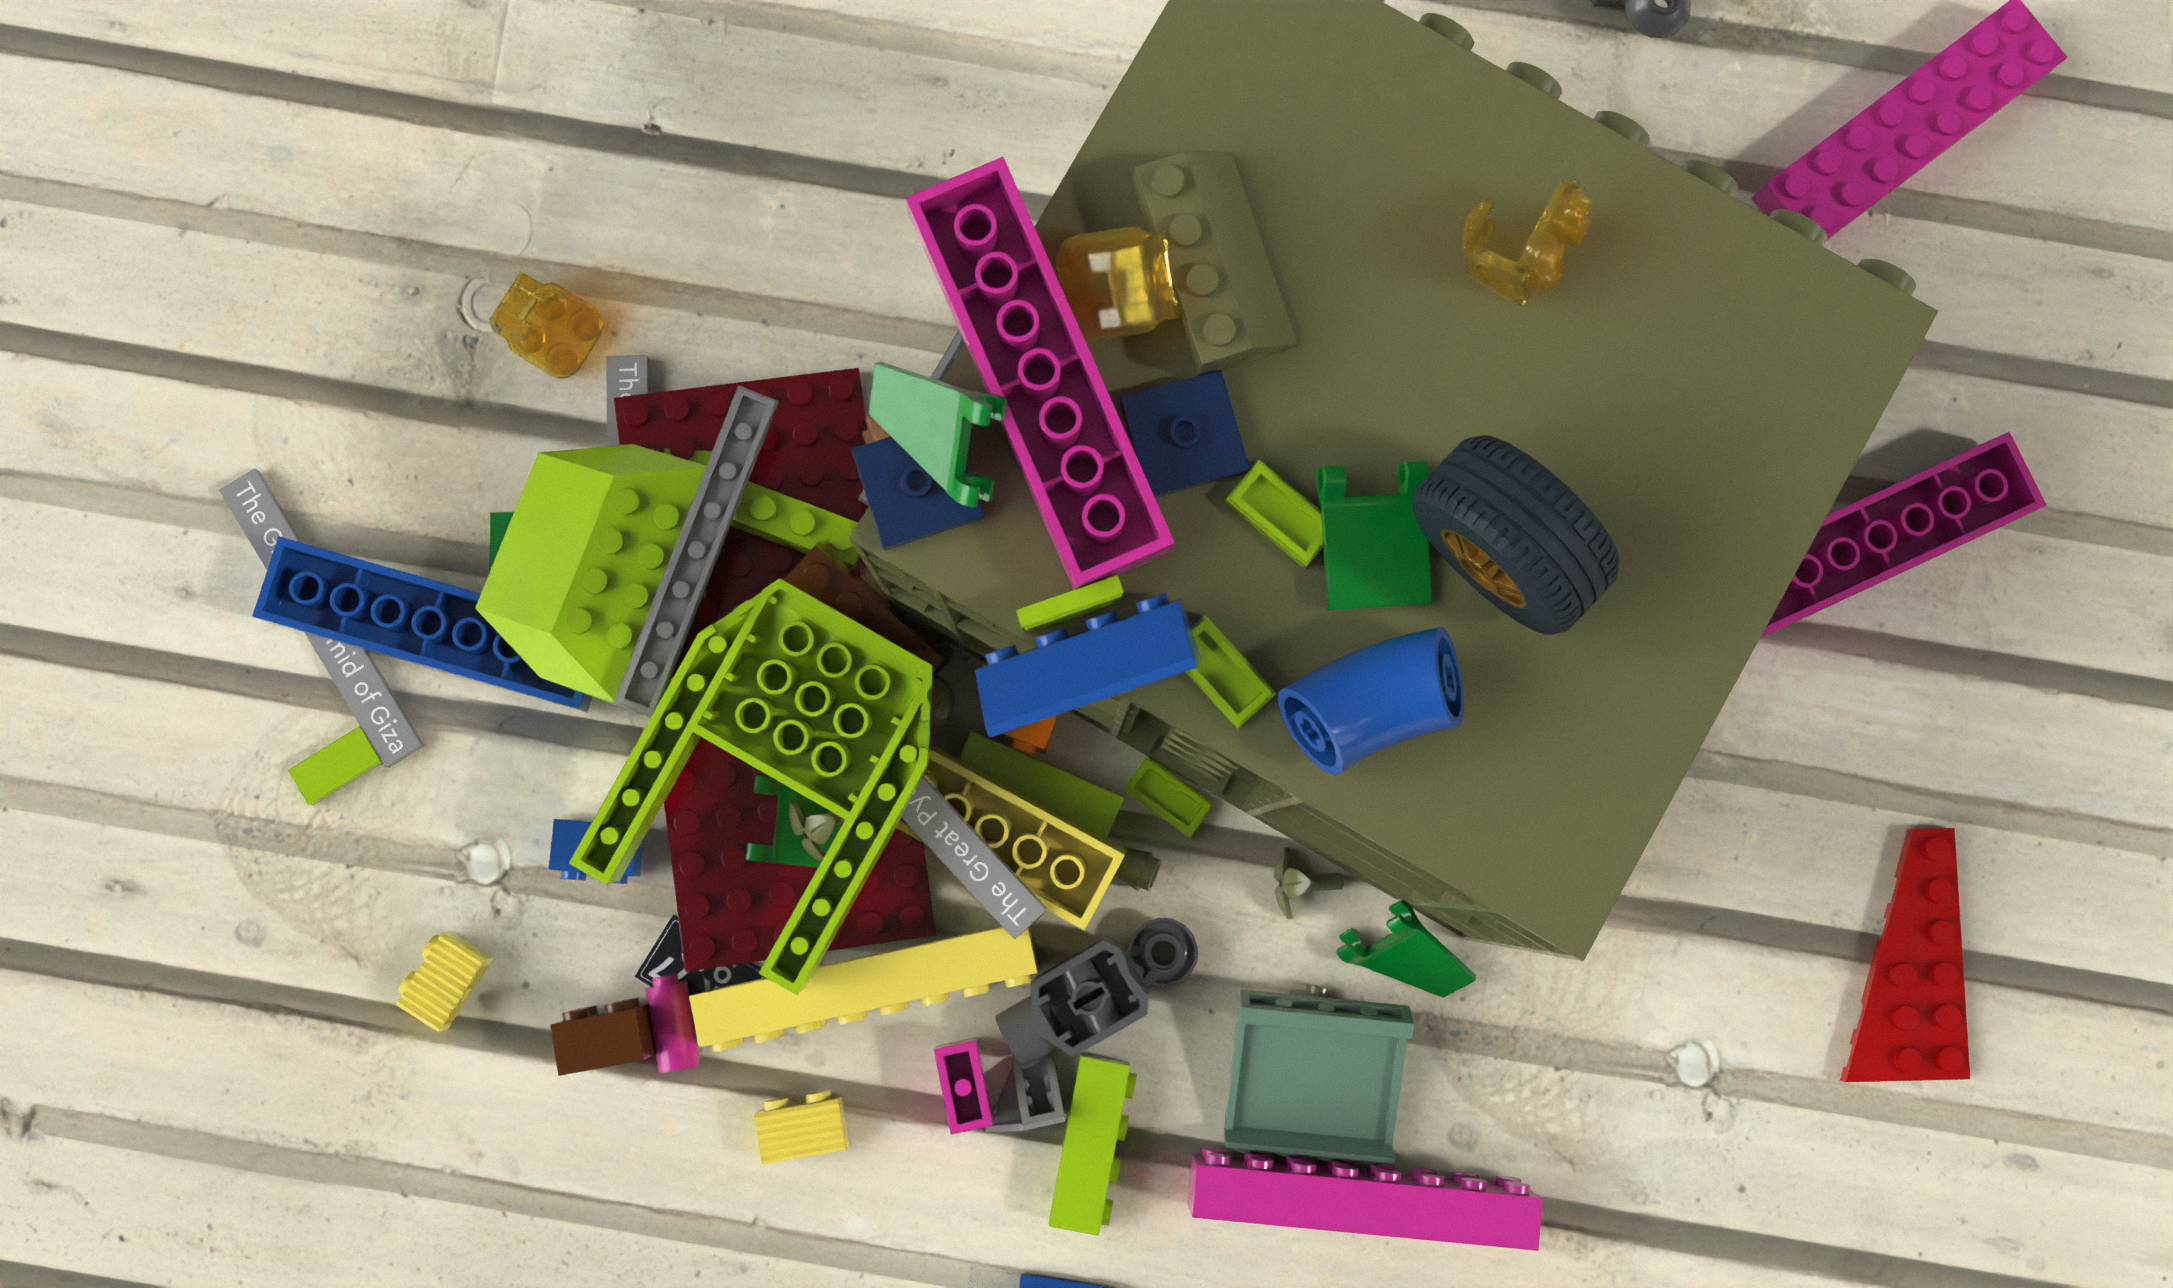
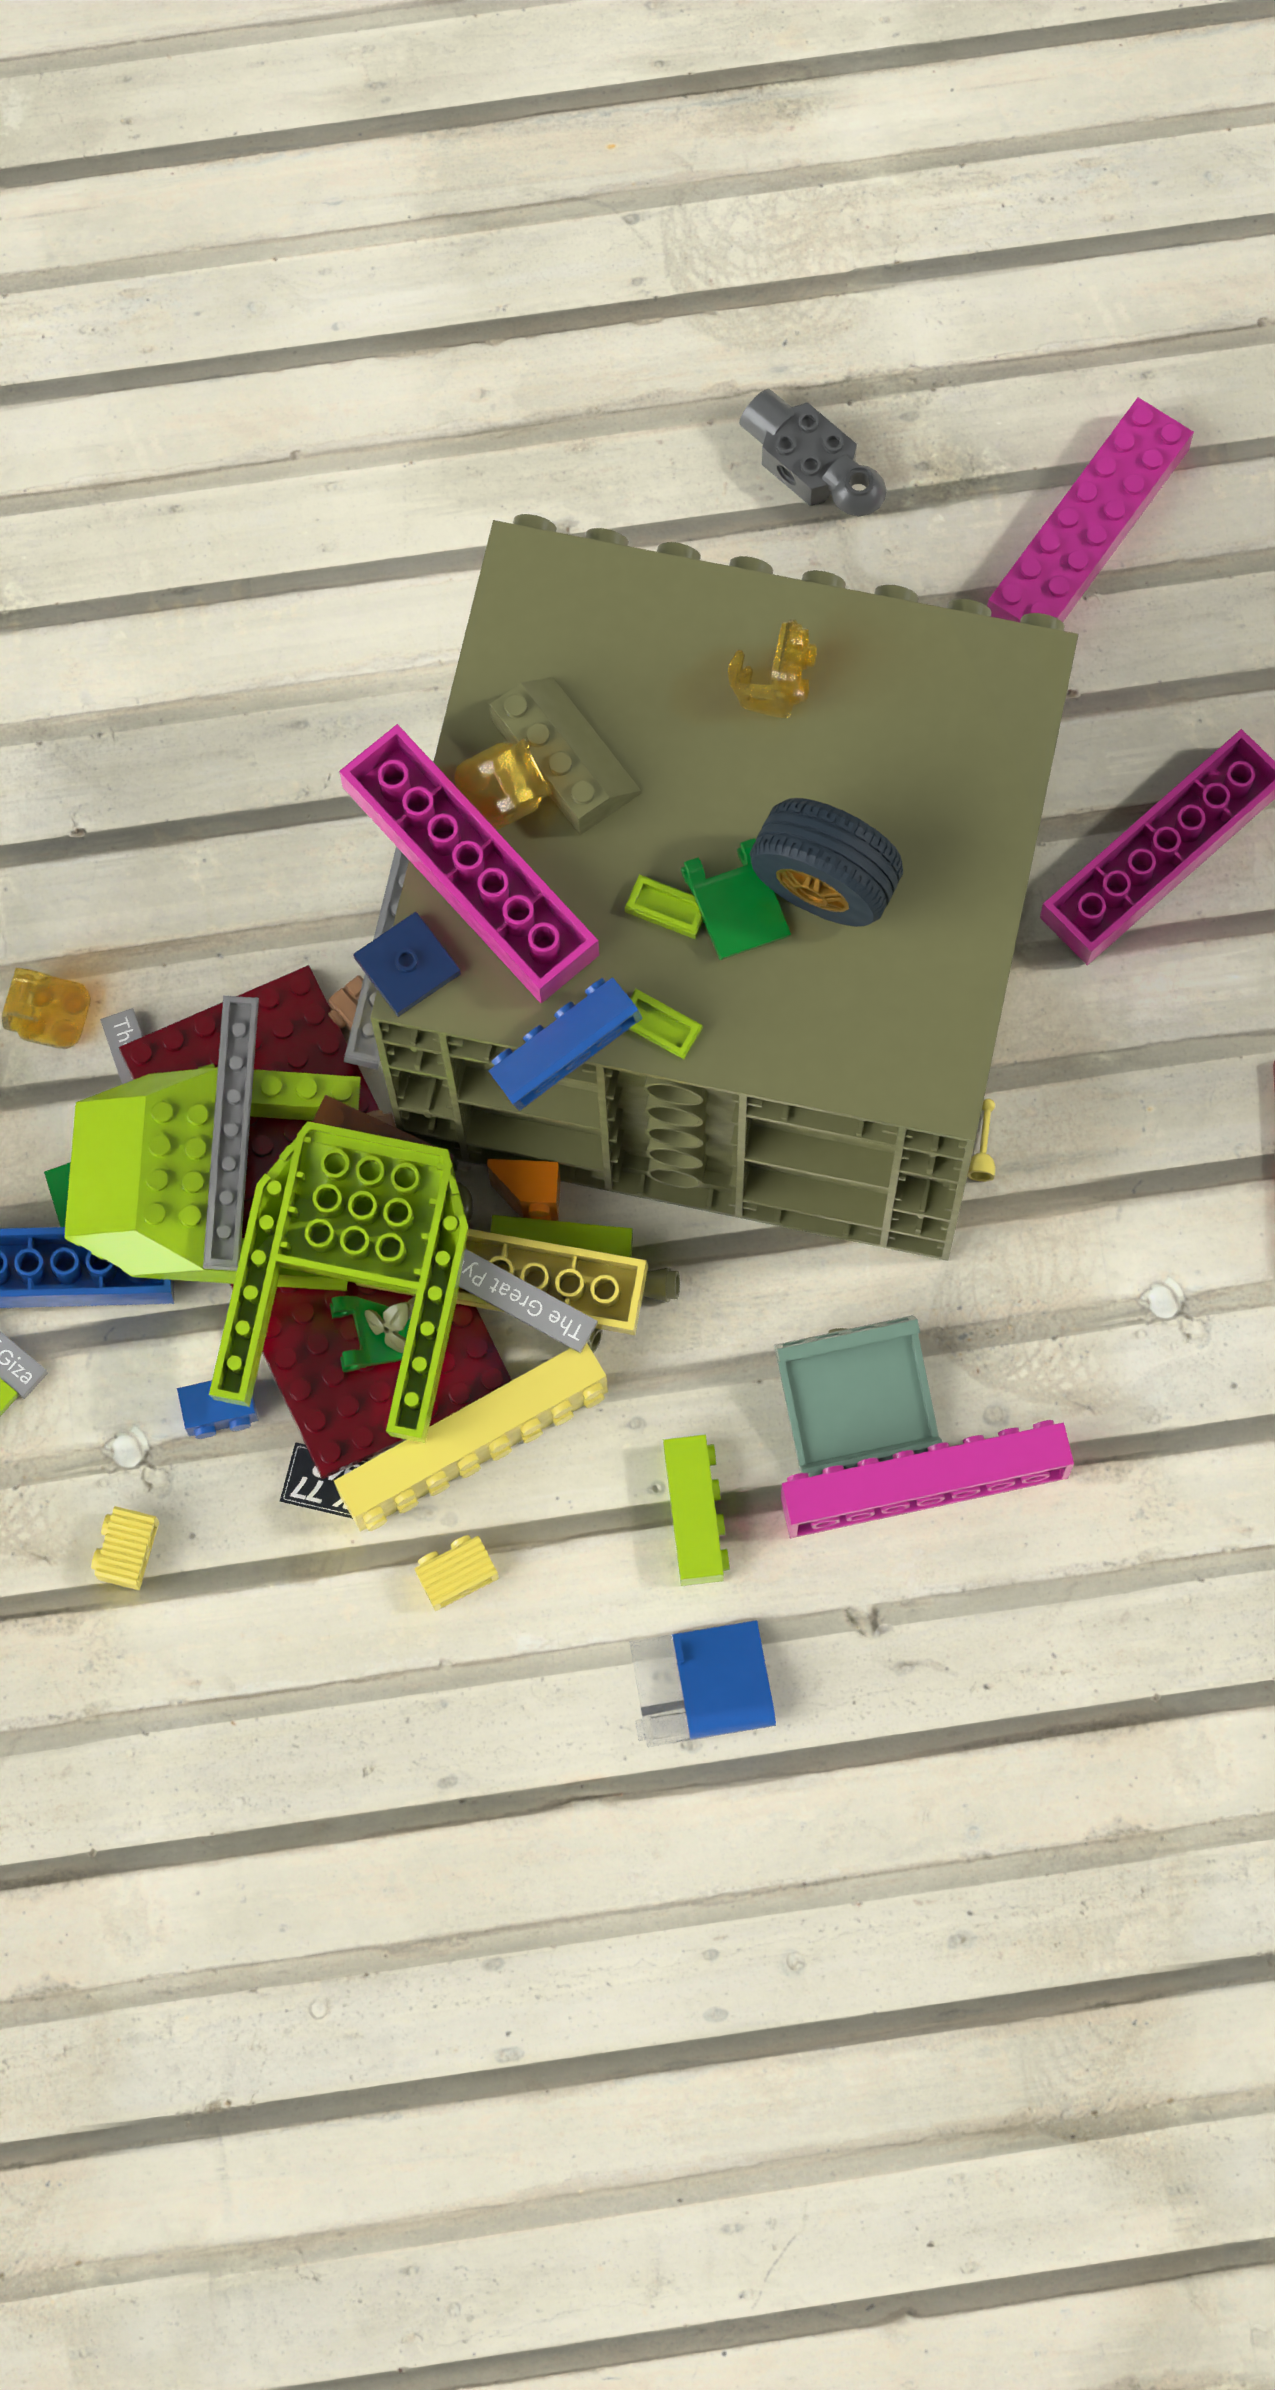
camera: 10 degrees left, 10 degrees down
reddish brown brick [550,997,656,1076] -> none
dark pink brick [645,974,701,1073] -> none
flag [869,362,1007,508] -> none
dark pink brick [934,1037,994,1135] -> none
light grey slope [984,1051,1066,1132] -> none
dark grey brick [995,918,1198,1067] -> none
lime tile [1016,575,1124,635] -> none
dark blue plate [1120,370,1250,498] -> none
lime tile [1123,756,1214,838] -> none
olive plant [1274,847,1344,920] -> none
blue brick [1278,627,1464,775] -> none
green flag [1336,899,1476,998] -> none

